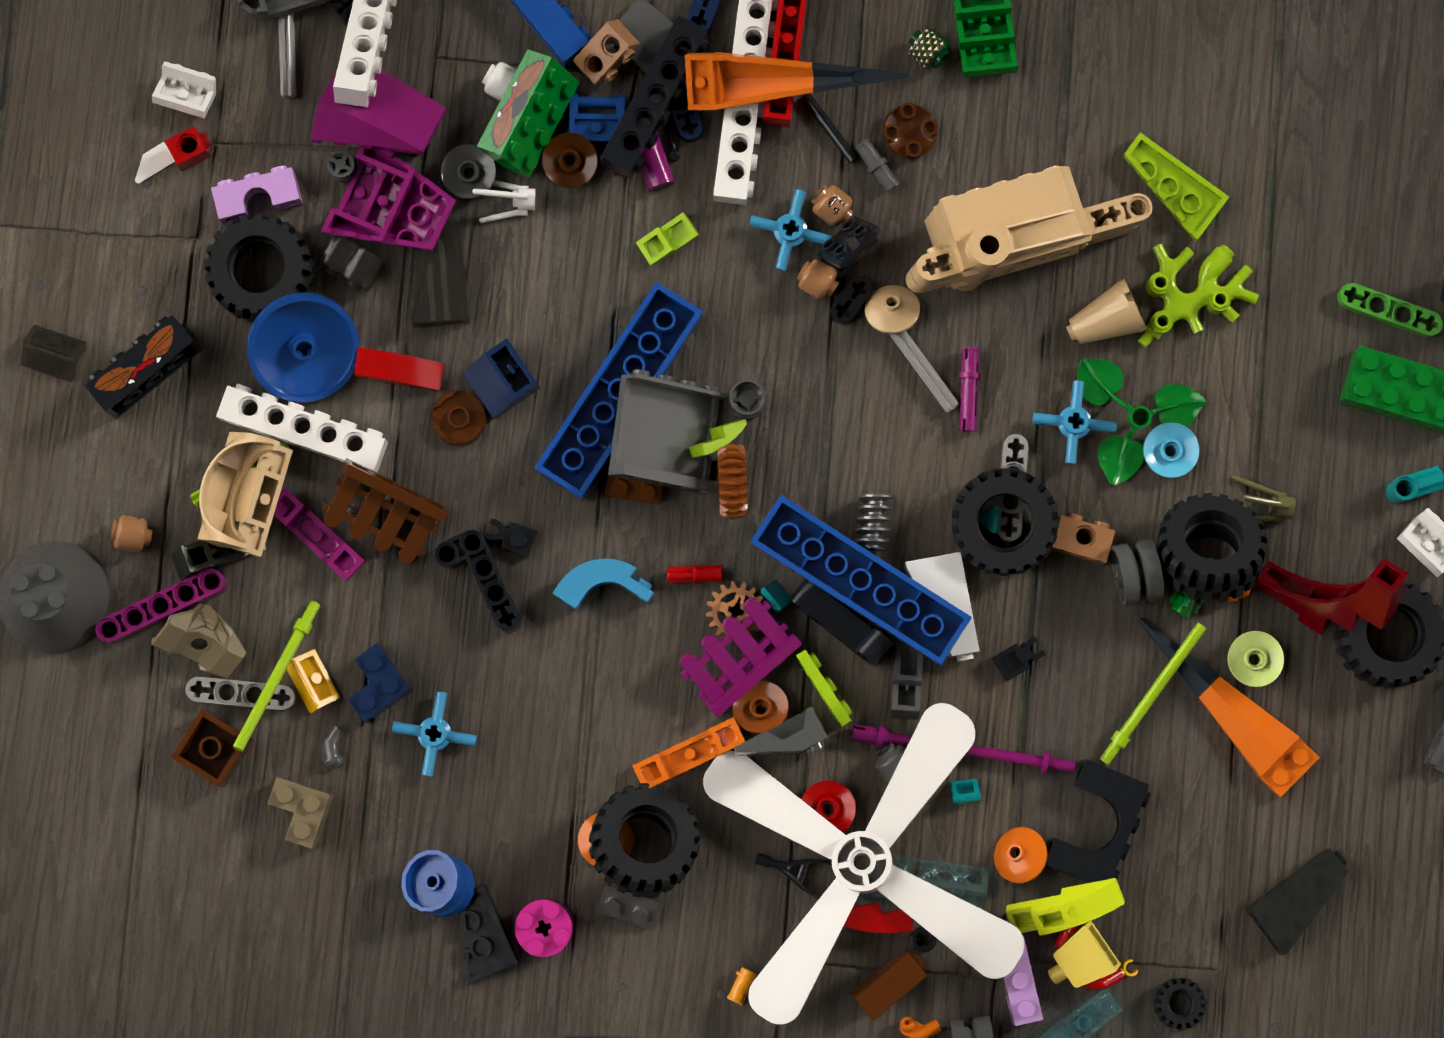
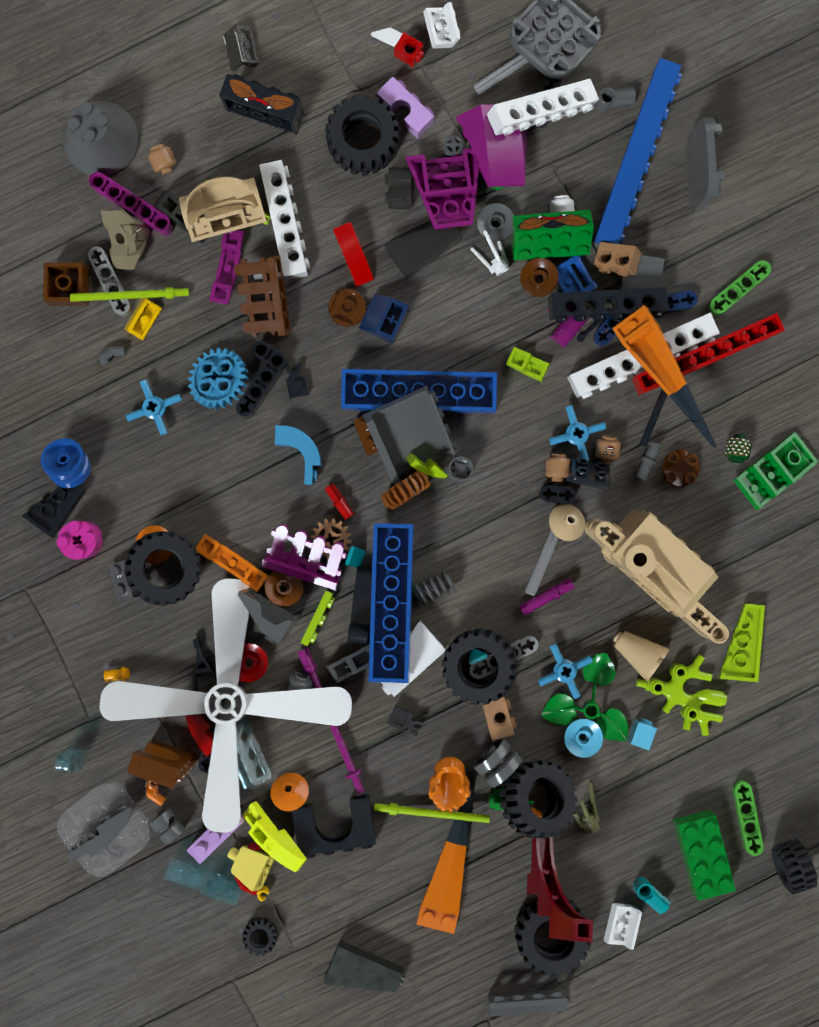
camera: 60 degrees right, 5 degrees up
blue dish [247,293,360,402] -> none
dark tan brick [267,777,334,849] -> none
dark blue brick [348,643,413,723] -> none
teal slope [949,779,981,805] -> none
yellowish green dish [1227,631,1284,687] -> none
none -> dark azure gear [187,348,249,410]
none -> orange hair [428,756,471,812]
none -> medium azure brick [627,718,657,750]

